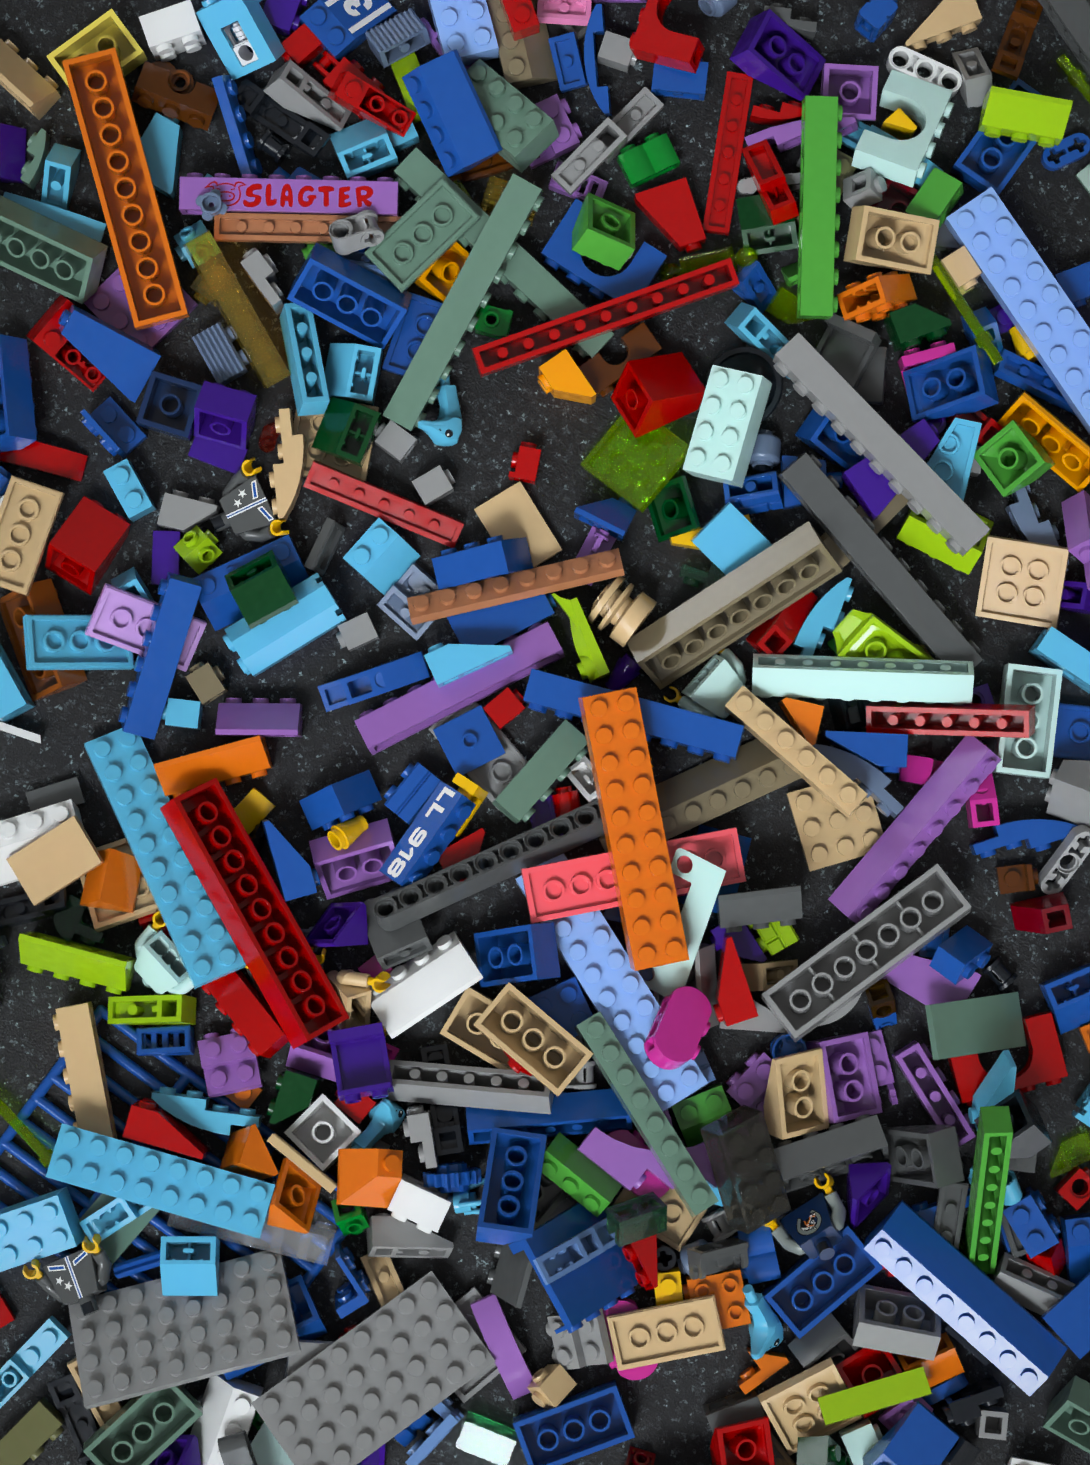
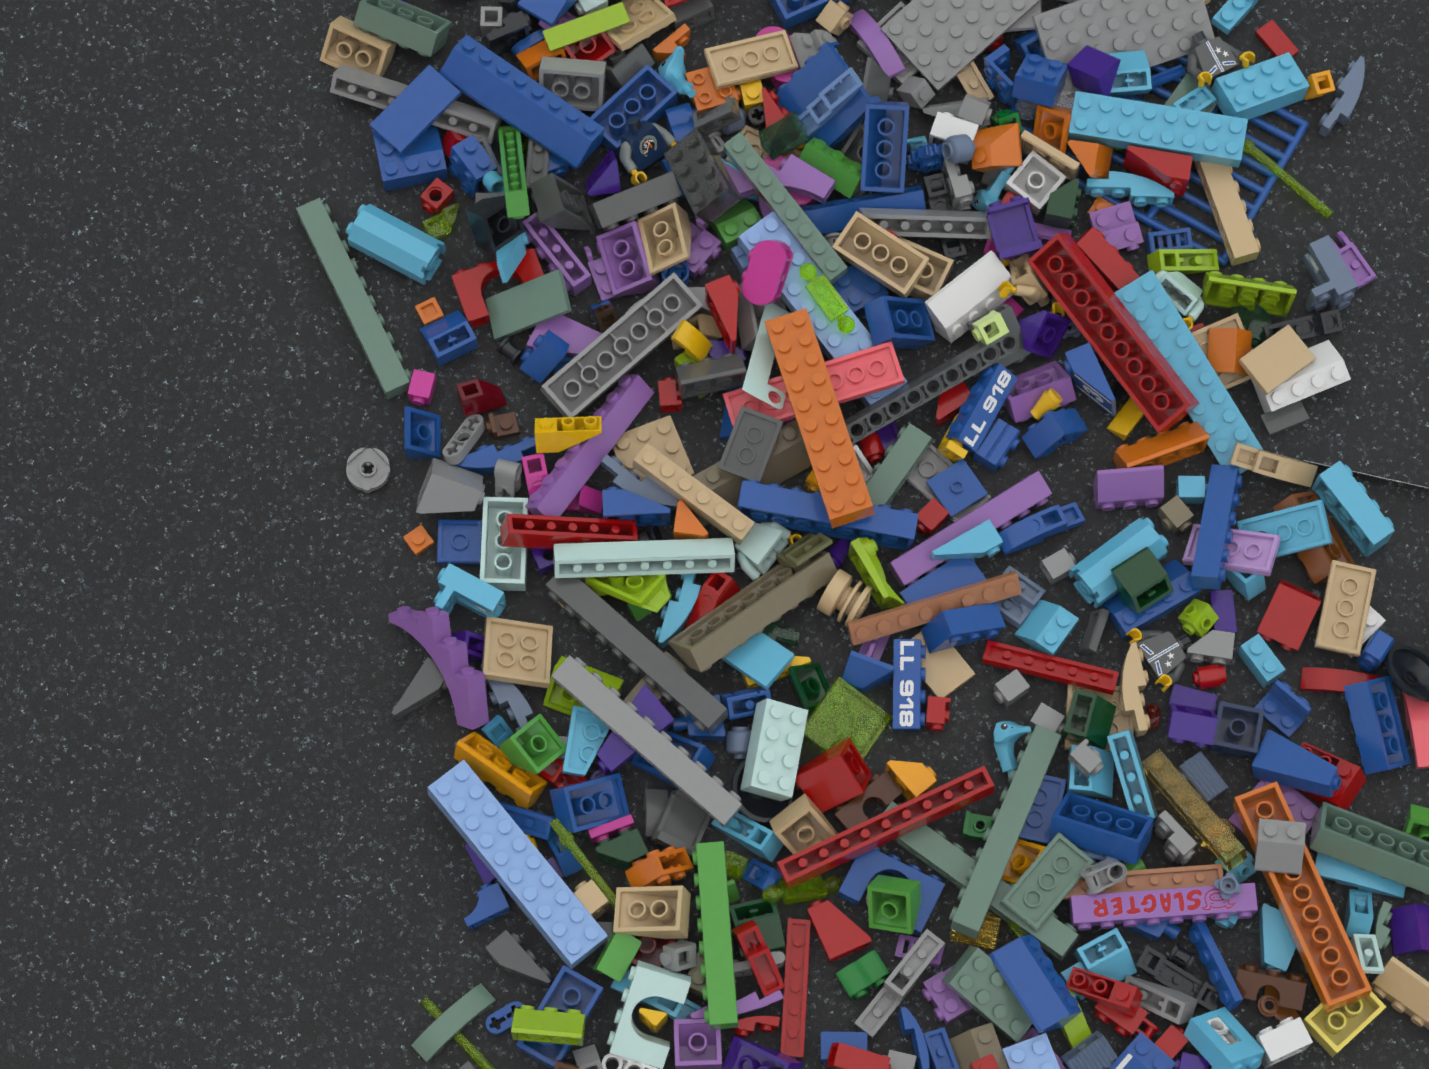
camera: 170 degrees right, 15 degrees down
none -> dark azure plate [481,715,513,747]
none -> dark grey slope [485,930,552,987]
none -> light grey piece [494,459,522,498]
none -> yellow slope [535,416,602,453]
none -> red brick [658,377,682,413]
none -> yellow slope [671,320,712,363]
none -> dark grey plate [718,406,783,482]
none -> tan slope [769,793,838,878]
none -> olive slope [775,532,833,568]
none -> clear neon green plate [799,263,855,334]
none -> blue brick [893,639,926,732]
none -> light grey brick [896,76,935,109]
none -> sand blue head [942,134,976,164]
none -> light grey brick [957,93,993,125]
none -> yellowish green brick [971,310,1009,345]
none -> blue brick [1012,53,1068,108]
none -> dark purple slope [1067,45,1121,96]
none -> light grey brick [1068,739,1104,778]
none -> red brick [1192,664,1227,690]
none -> tan slope [1229,442,1318,487]
none -> light grey slope [1254,818,1306,875]
none -> light aqua slope [1350,934,1384,974]

